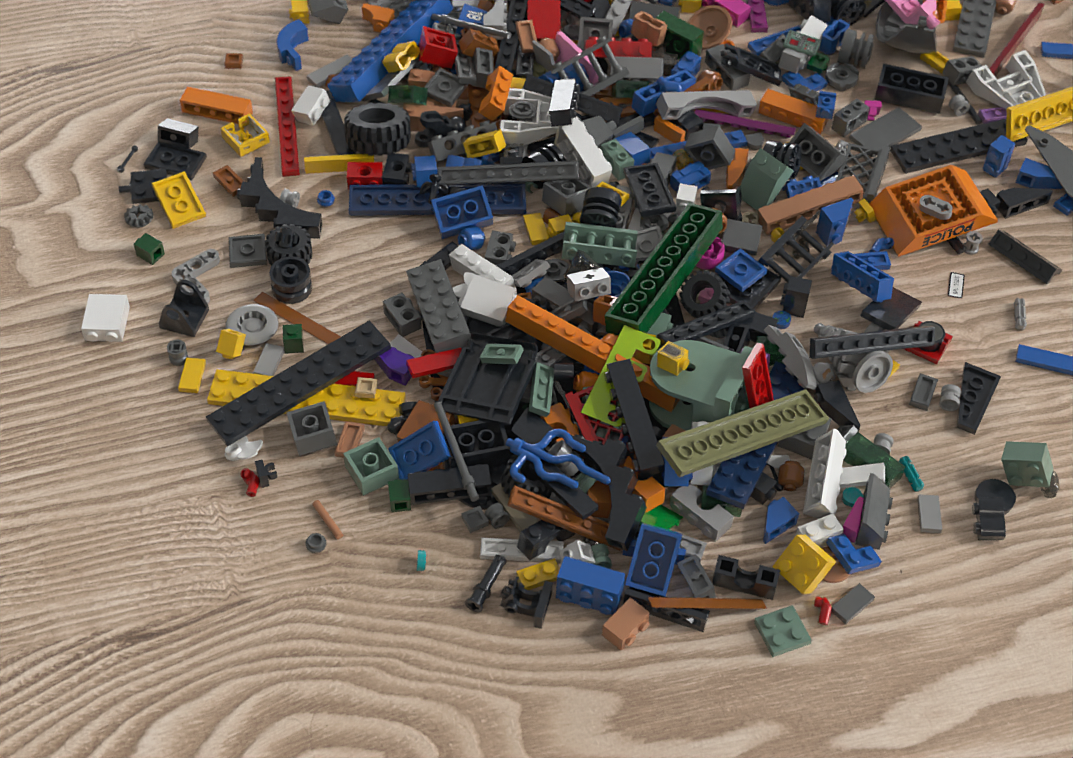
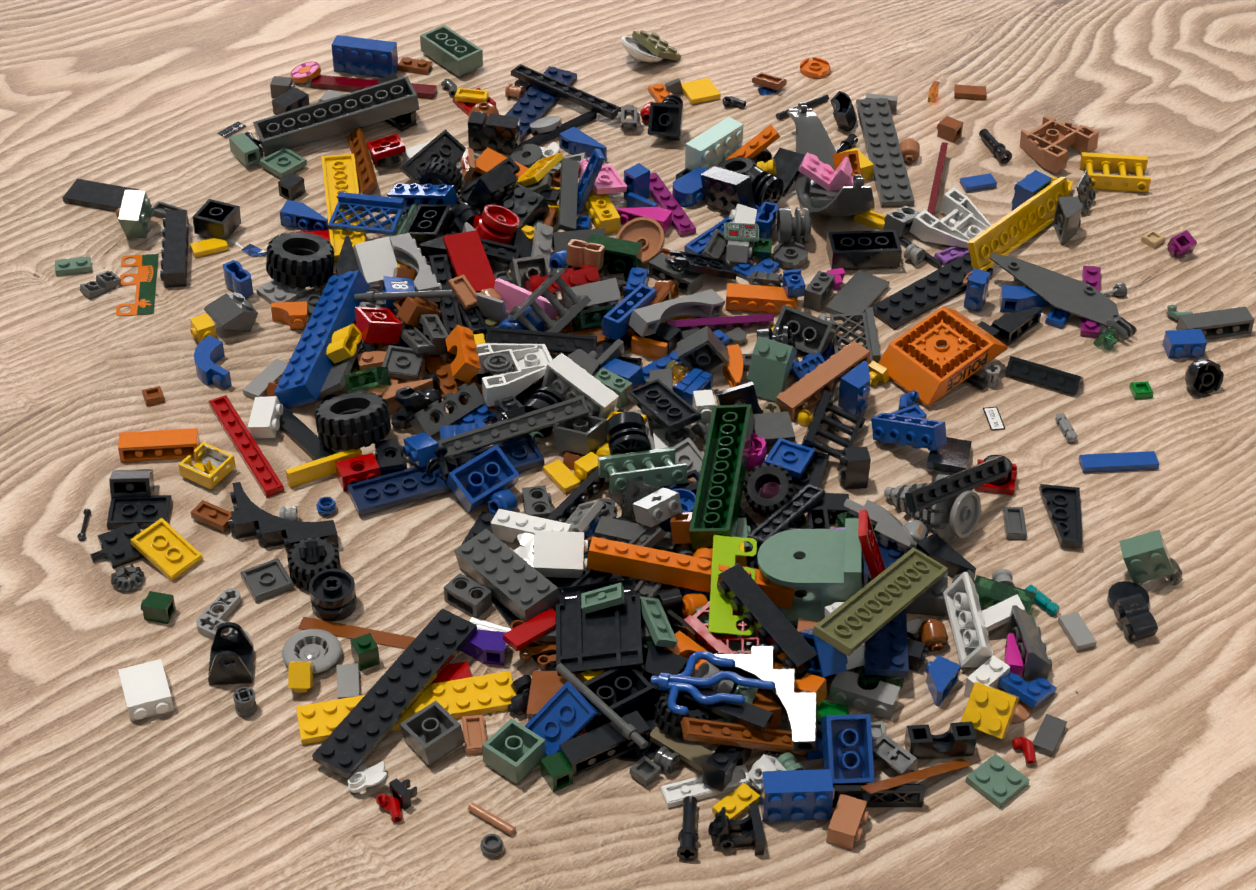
camera: 20 degrees left, 10 degrees down
yellow tile [178,357,206,393] -> none
tan tile [355,377,378,398] -> none
teal tile [417,550,426,571] -> none
yellow brick [463,129,506,158] -> none
brick [549,78,580,127] -> none
blue arm [657,76,682,92] -> none
yellow brick [657,341,689,376] -> none
tile [772,311,791,329] -> none
teal tile [842,487,863,507] -> none
light grey beam [919,195,952,220] -> none
light grey wheel [939,384,961,411] -> none

